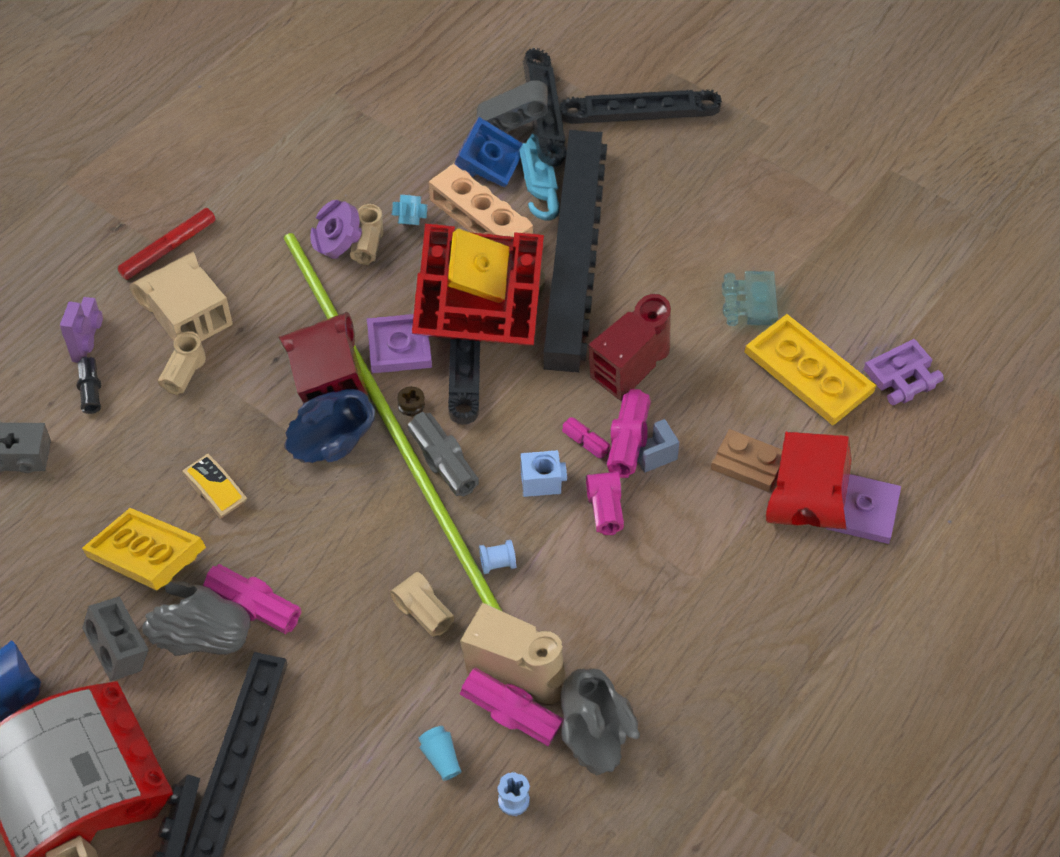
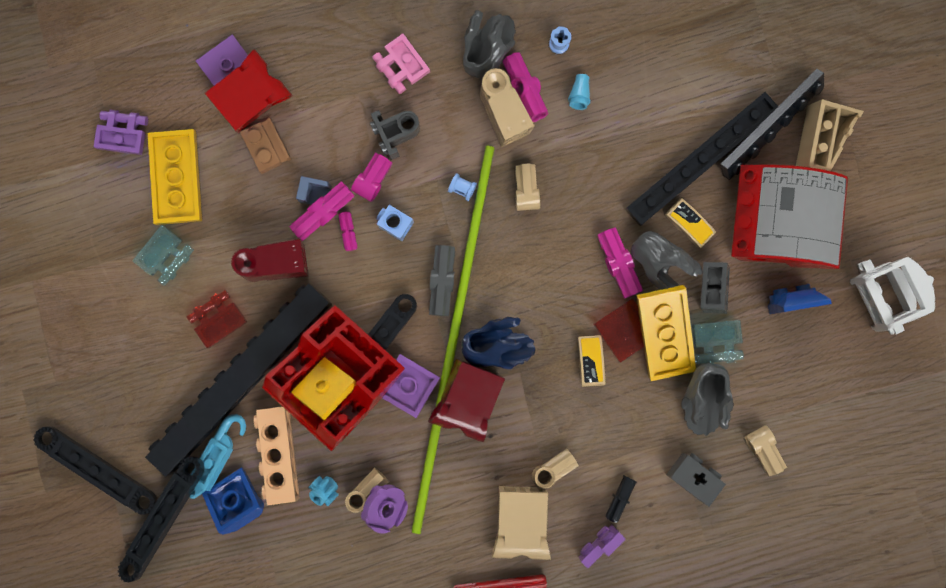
camera: 145 degrees left, 30 degrees up
dark brown bush [397,386,425,416] -> none
dark grey beam [476,81,548,133] -> none
none -> clear red plate [186,290,247,348]
none -> dark grey pin [369,110,420,160]
none -> bright pink plate [372,34,430,94]
none -> clear red plate [593,298,644,363]
none -> slope [665,198,716,248]
none -> dark grey hair [681,363,734,436]
none -> clear light blue plate [692,320,744,364]

